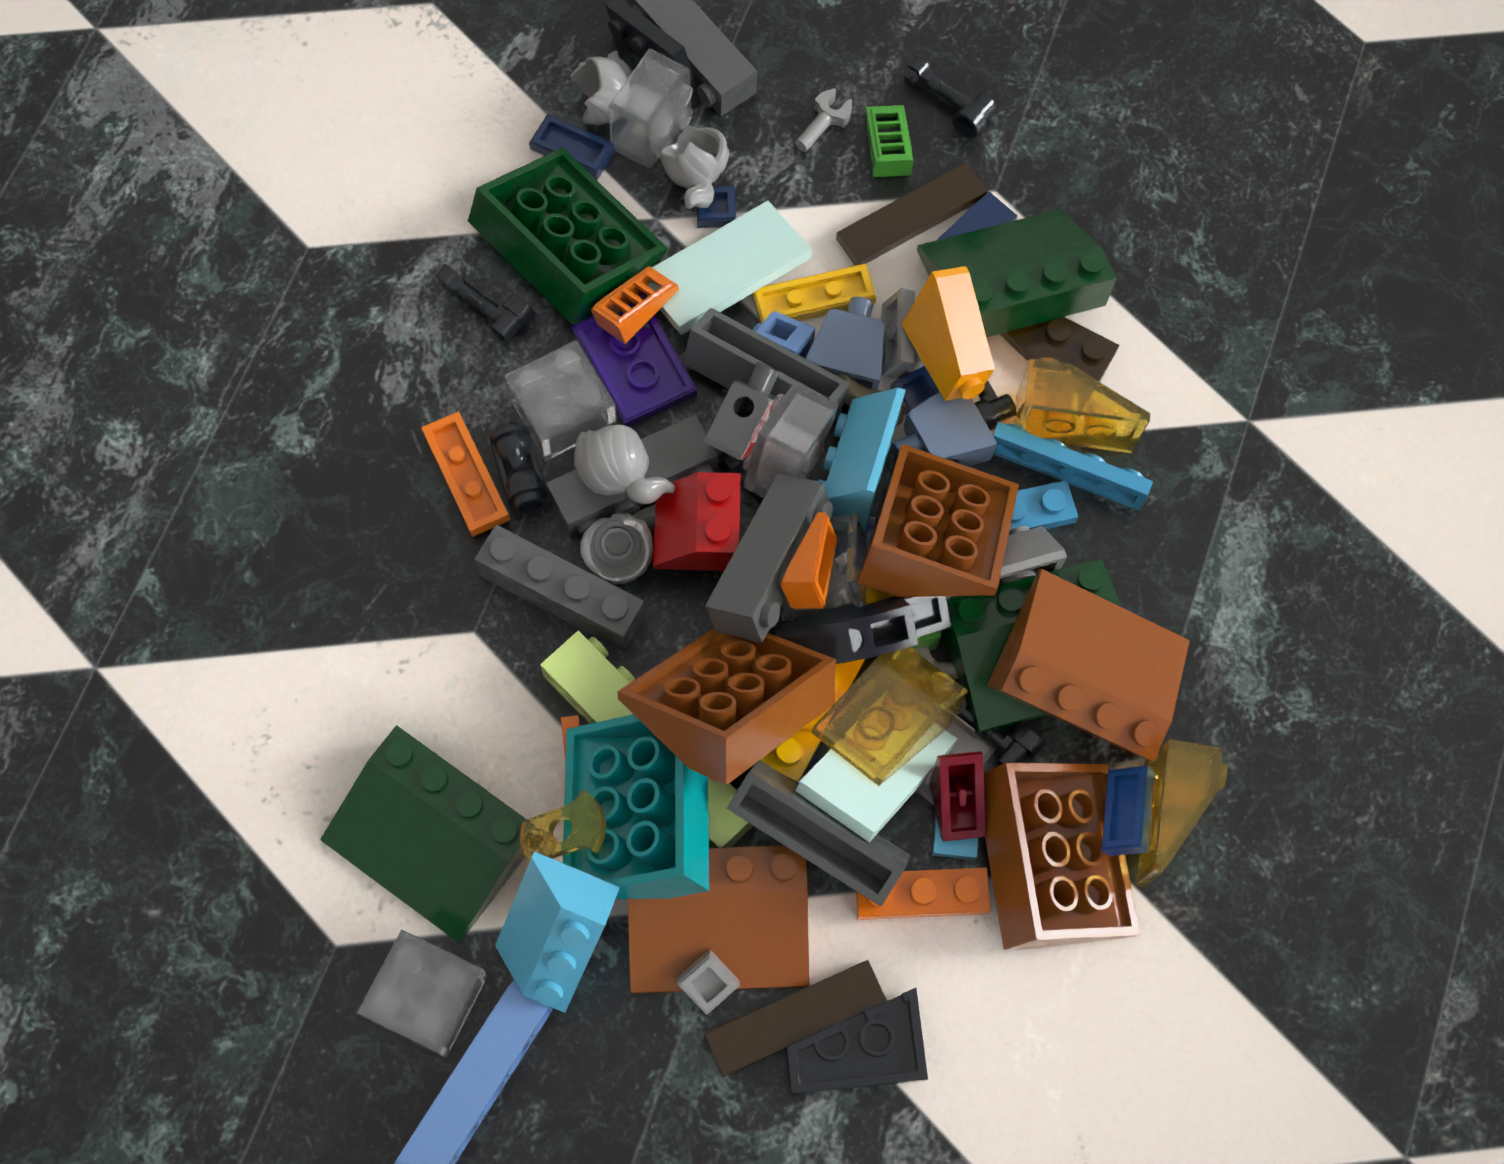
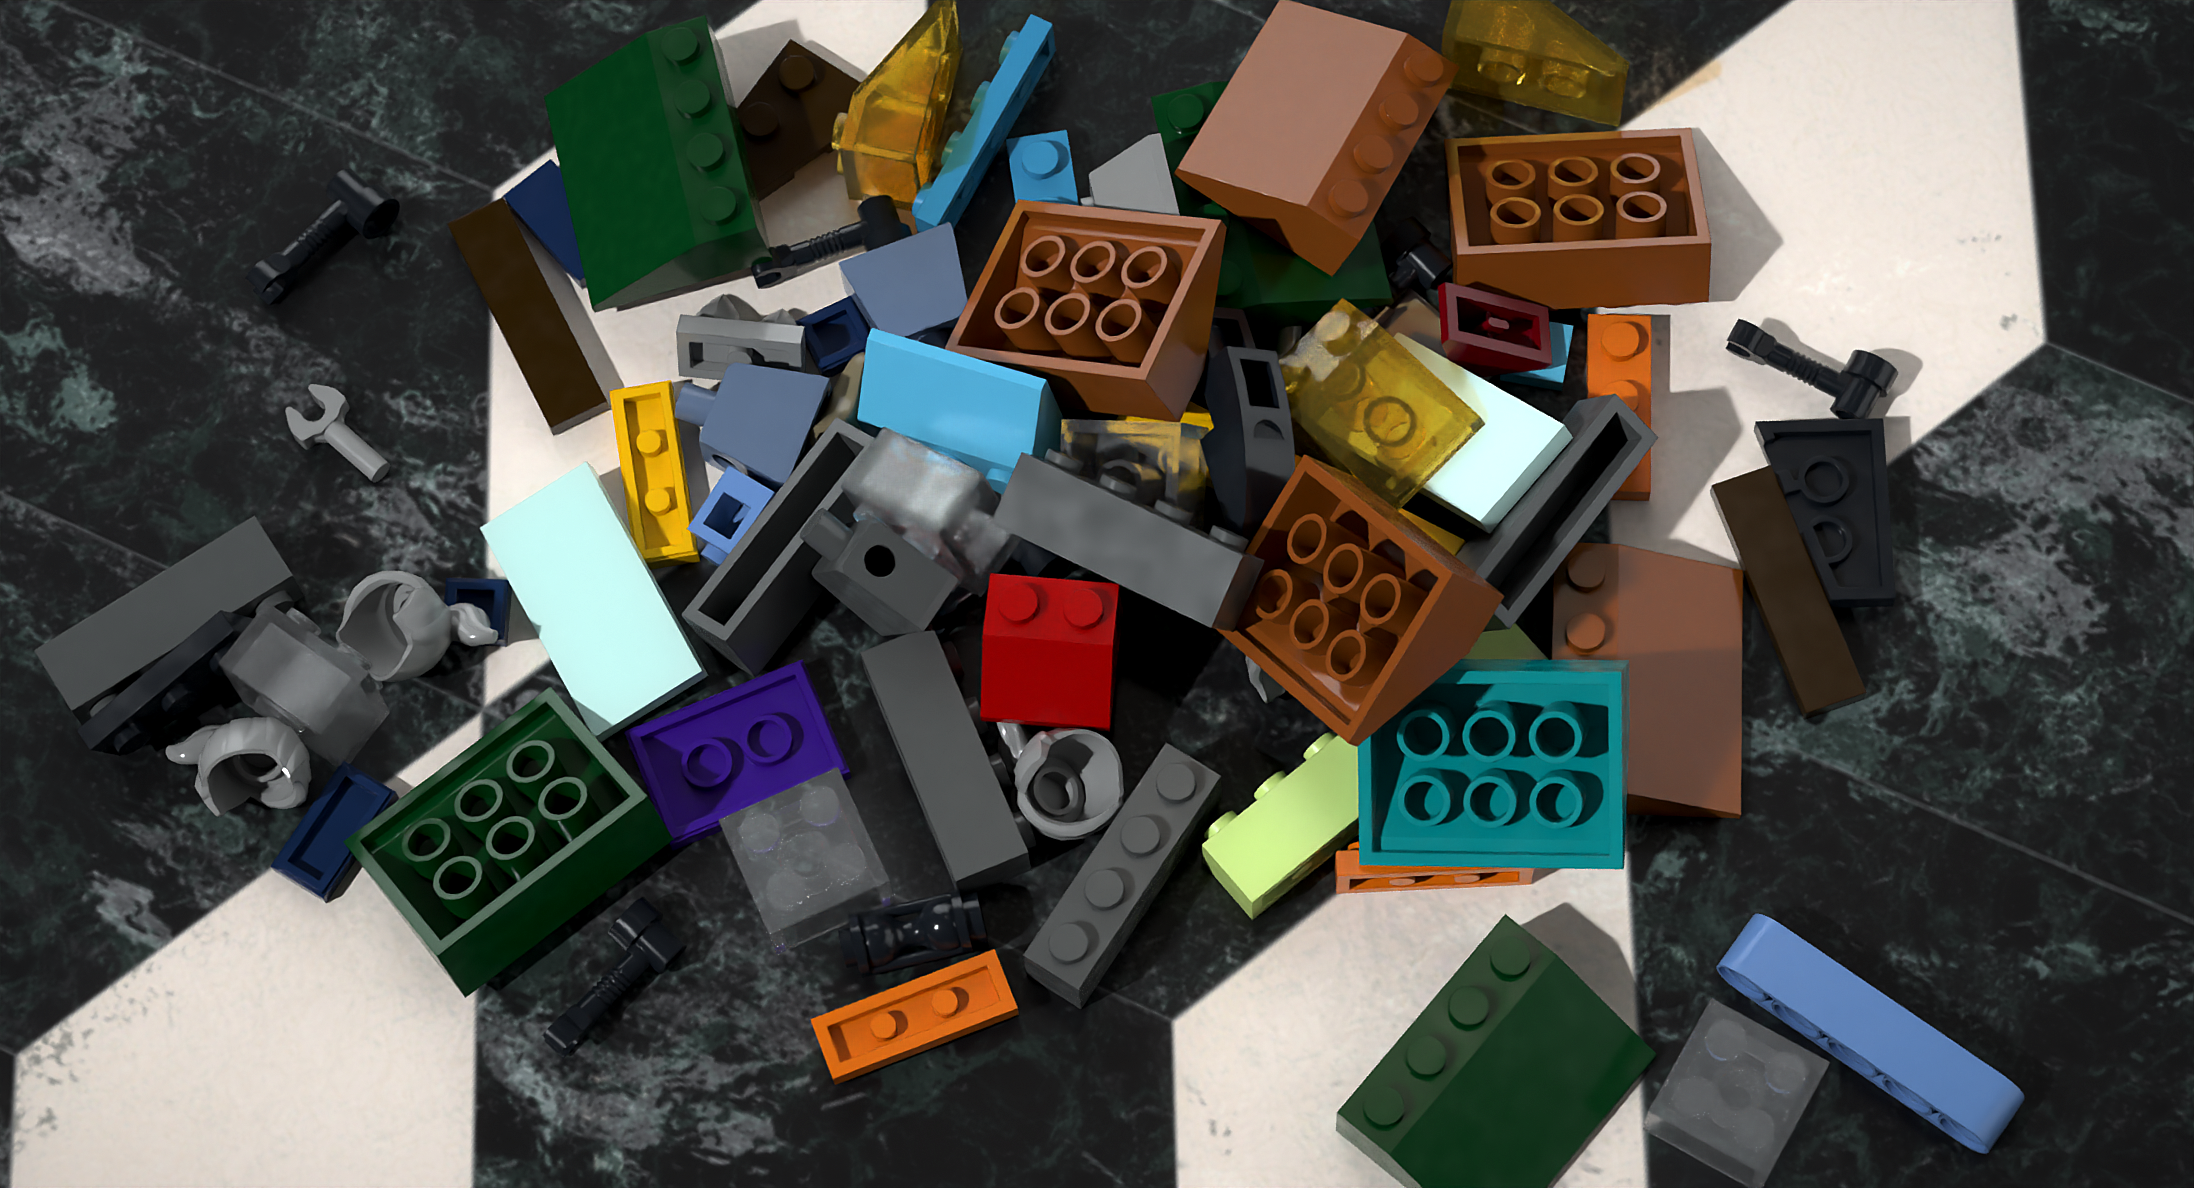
camera: 75 degrees left, 0 degrees up
medium azure slope [495,851,620,1013] -> none
clear yellow piece [520,789,606,862] -> none
light grey hair [574,425,675,504] -> none
orange slope [591,266,679,344] -> none
light grey tile [676,949,740,1015] -> none
orange slope [781,512,837,609] -> none
bright green slope [865,105,913,177] -> none
light orange slope [901,266,995,401] -> none
blue tile [1101,766,1155,856] -> none
none -> black brick [1725,319,1898,419]

